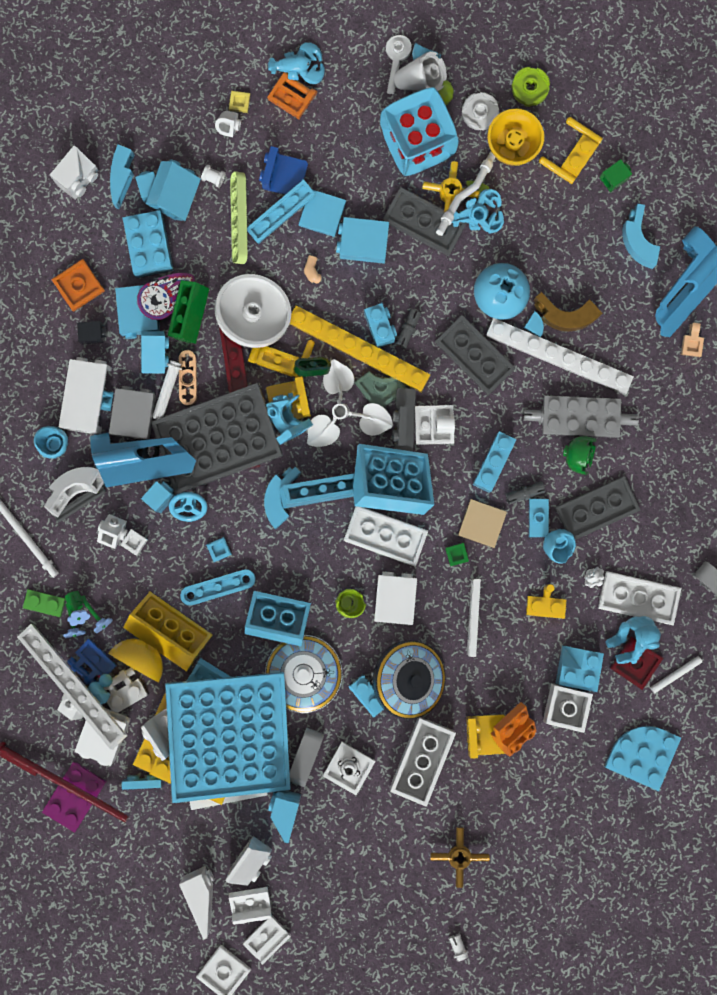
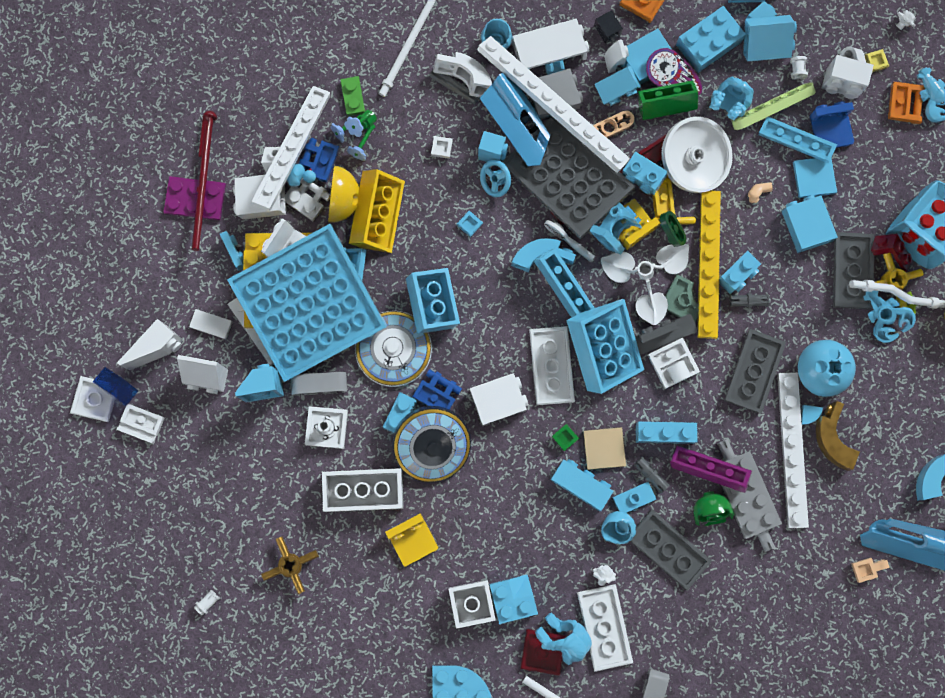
camera: 70 degrees right, 5 degrees down
white brick [97,514,128,549] -> none
white axle [153,360,182,420] -> none
medium azure plate [180,570,256,605] -> none
white bracket [229,887,271,924] -> none
lime hair [335,589,366,618] -> none
white tile [467,579,481,657] -> none
orange brick [490,702,536,757] -> none
yellow plate [526,584,566,619] -> none
none -> clear blue slope [92,367,138,406]
none -> white tile [189,309,232,339]
none -> blue plate [413,369,462,410]
none -> white plate [477,36,630,173]
none -> white piece [544,220,595,262]
none -> medium azure brick [550,459,614,511]
none -> white slope [604,40,629,73]
none -> medium azure brick [622,151,668,195]
none -> magenta slope [670,446,752,493]
none -> medium azure hair [709,77,754,120]
none -> white brick [822,55,874,99]
none -> dark red bracket [871,233,912,272]
none -> white plant [896,10,916,30]

